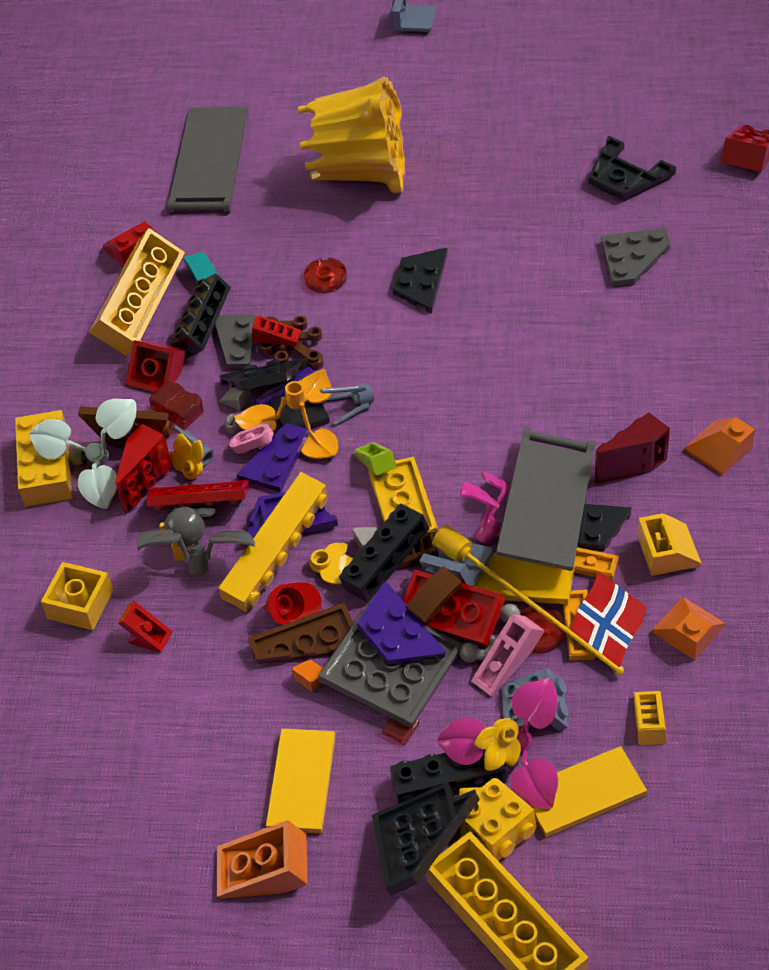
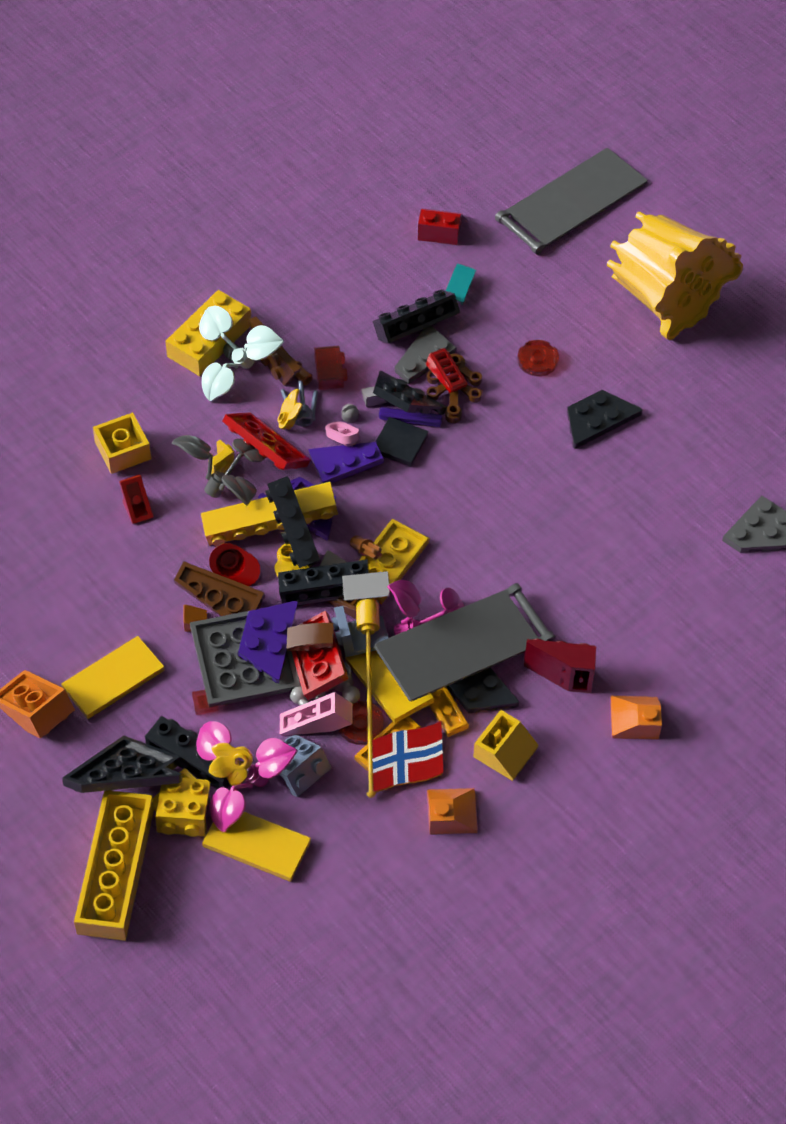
camera: 40 degrees right, 5 degrees up
yellow brick [89,228,185,356] -> none
red slope [115,424,172,513] -> none
red slope [125,340,186,395] -> none
dark grey hair [164,507,205,547] -> none
light orange plant [234,369,338,459] -> none
sand blue plant [320,384,374,426] -> none
lime slope [353,442,396,475] -> none
yellow slope [633,691,666,745] -> none
none -> black brick [265,476,321,569]
none -> light grey slope [342,571,390,600]
none -> dark orange axle [350,535,383,560]

